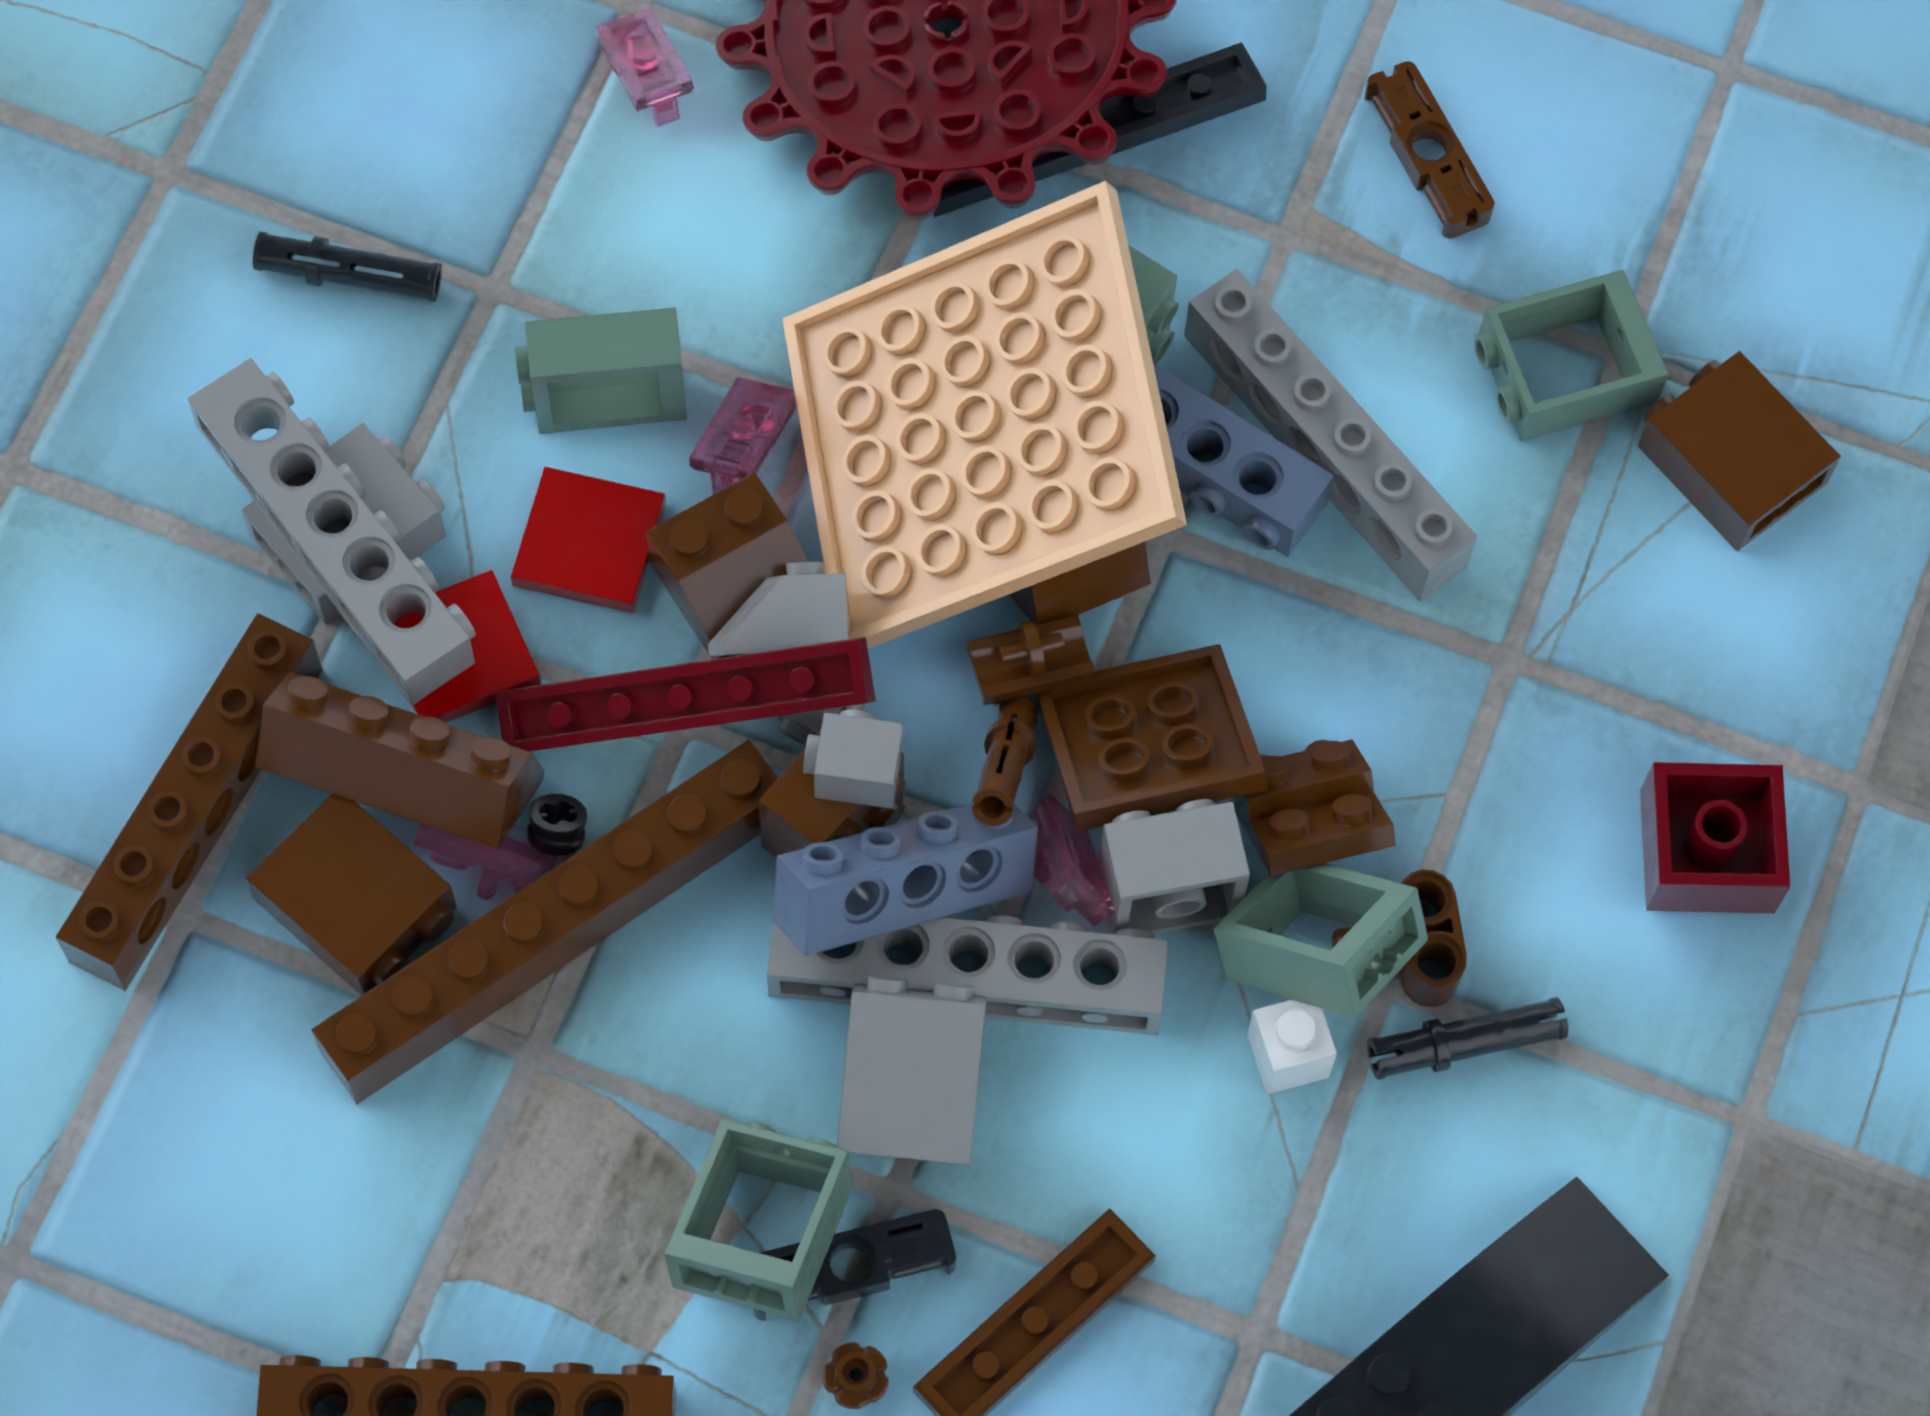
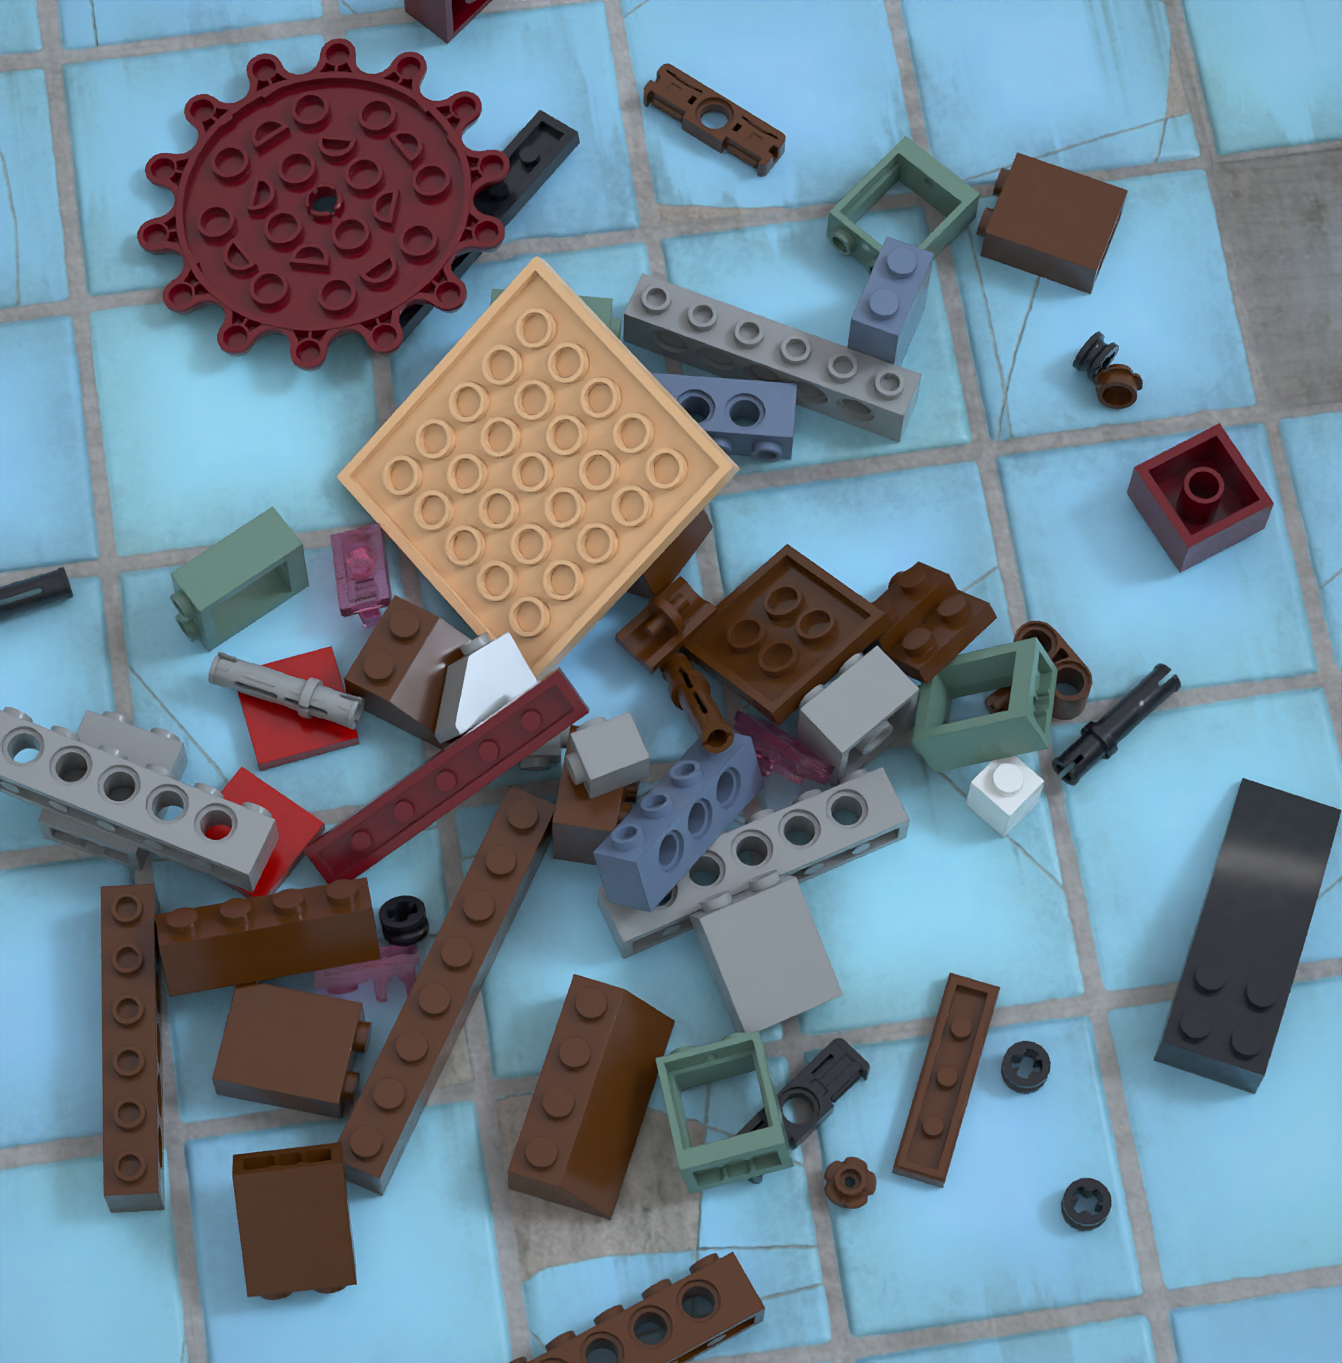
camera: 30 degrees left, 0 degrees up
clear pink plate [596,7,694,127] -> none
none -> light grey pin [208,652,365,730]
none -> reddish brown brick [232,1142,357,1300]
none -> reddish brown slope [507,974,675,1220]
none -> sand blue brick [848,237,934,366]
none -> black bush [1001,1041,1051,1094]
none -> black bush [1072,331,1119,382]
none -> reddish brown plate [1094,364,1143,409]

